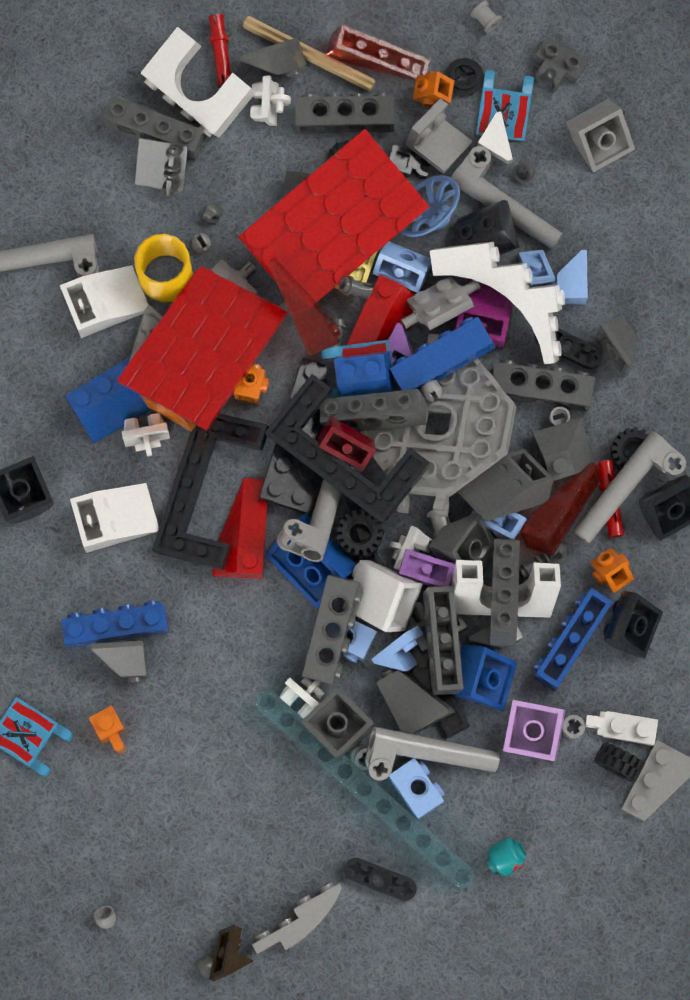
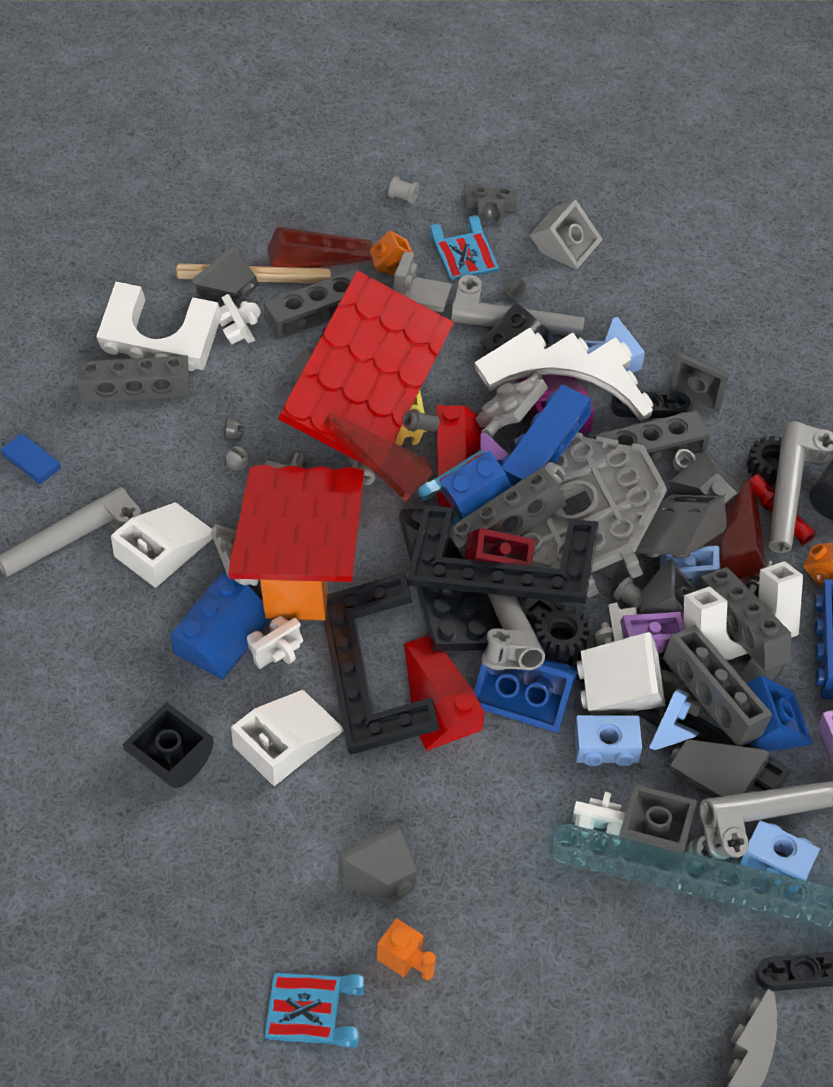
camera: 30 degrees left, 25 degrees down
blue brick [61,601,169,649] -> none
yellow piece [134,234,193,303] -> none
hinge [135,137,188,196] -> none
red pin [208,14,231,88] -> none
orange brick [234,364,269,405] -> none
dark grey brick [302,575,363,684] -> none
light blue brick [372,241,432,293] -> none
medium blue wheel [401,175,460,237] -> none
black gear [445,58,484,97] -> none
white slope [477,112,513,164] -> none
none -> blue tile [1,434,61,484]

